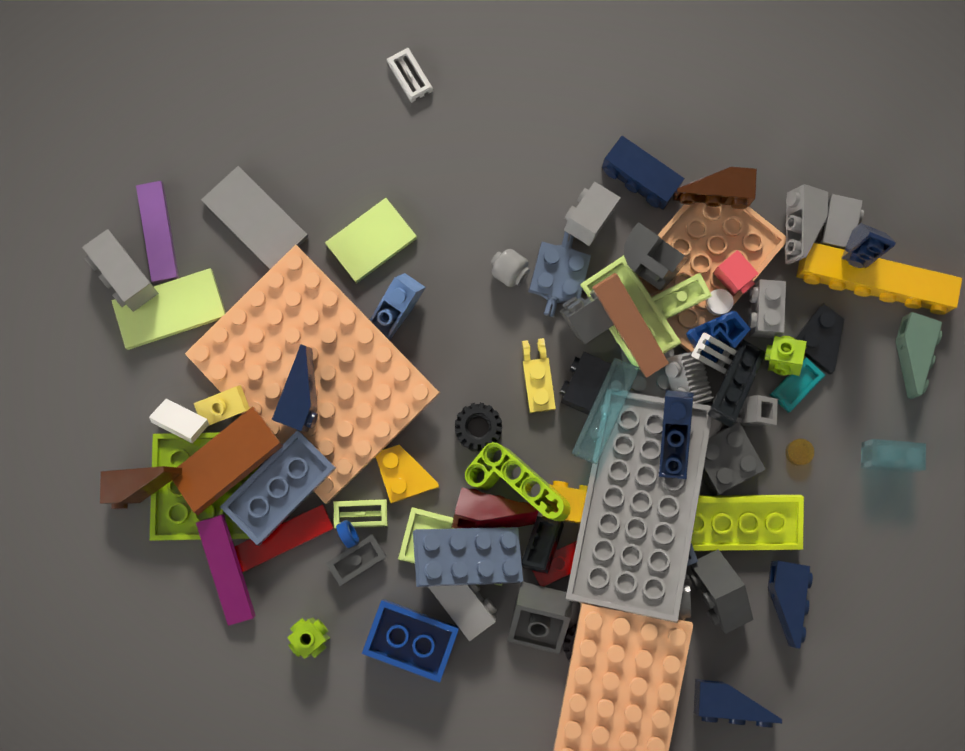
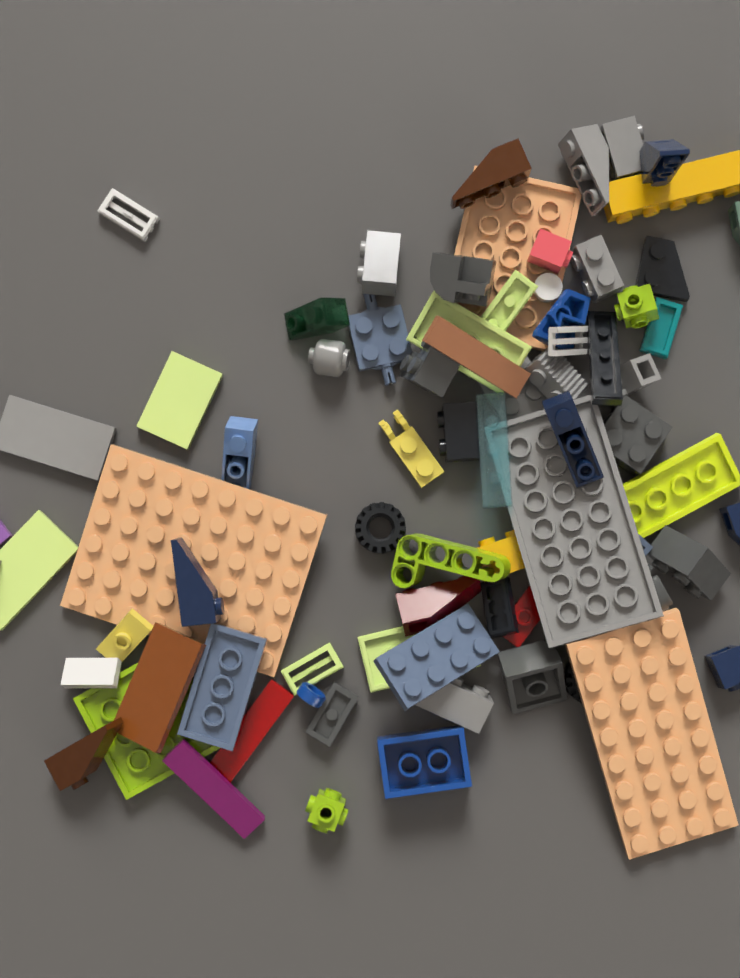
camera: 20 degrees left, 5 degrees up
yellow wing [376,445,439,504] -> none
dark blue brick [602,136,685,210] -> none
clear yellow tile [786,439,814,466] -> none
none -> clear green slope [284,298,350,340]

